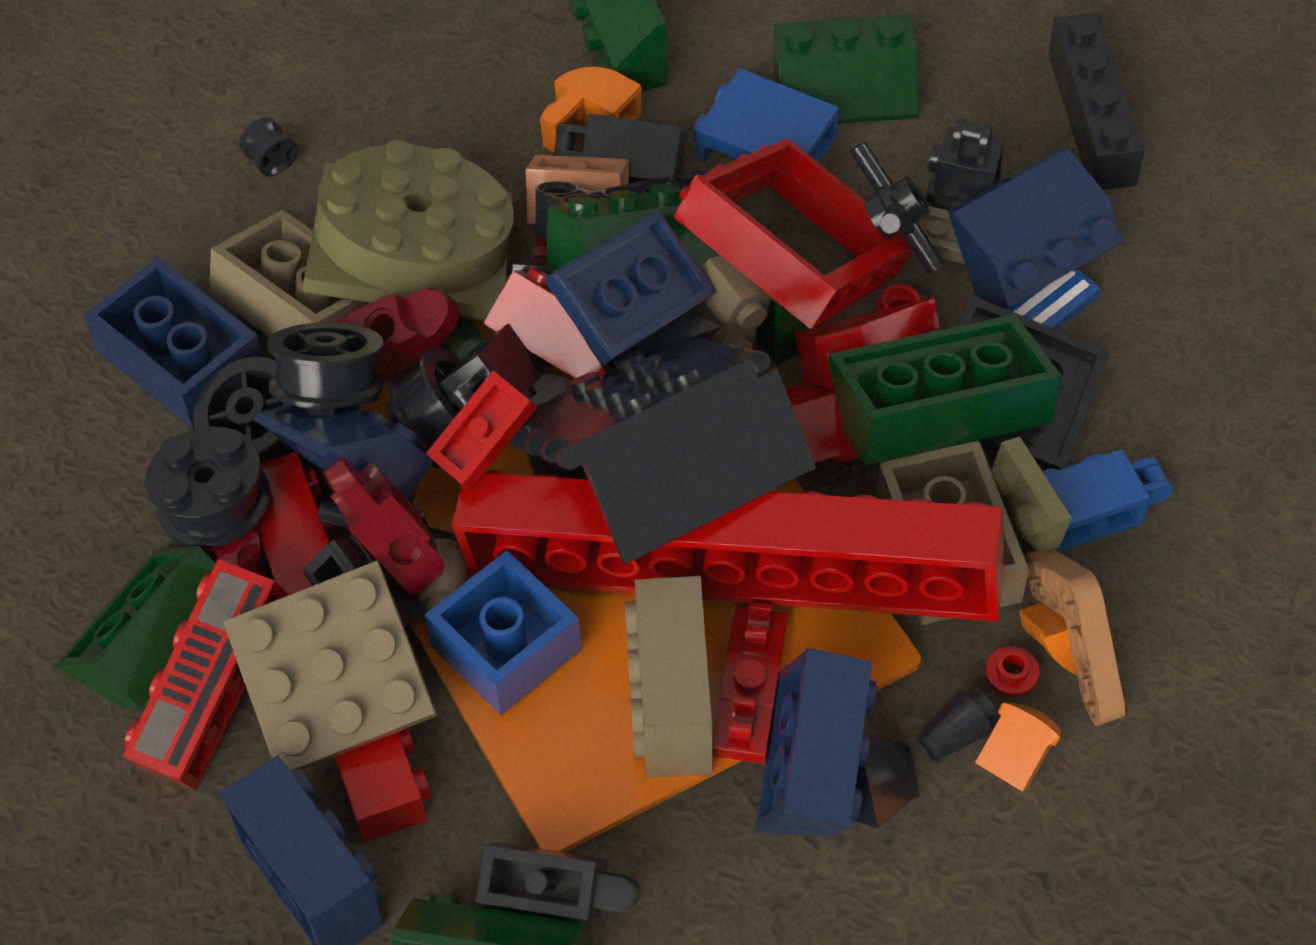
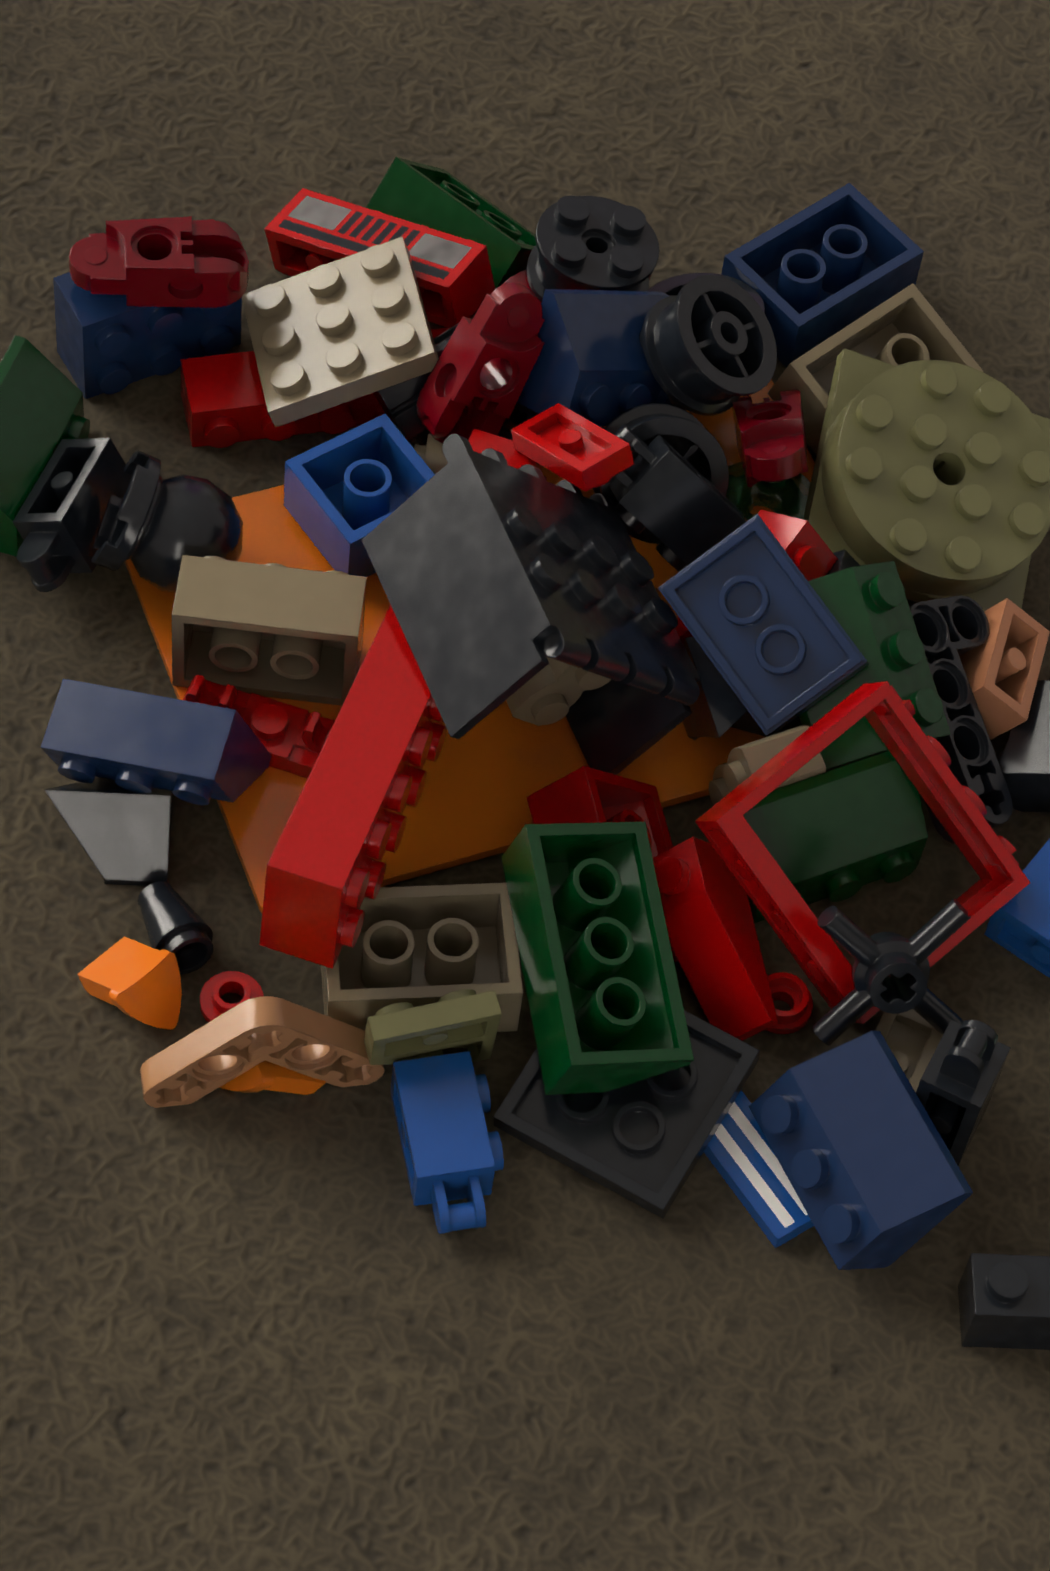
camera: 90 degrees right, 0 degrees up
none -> dark red piece [69,216,249,308]
none -> black tile [91,450,243,593]

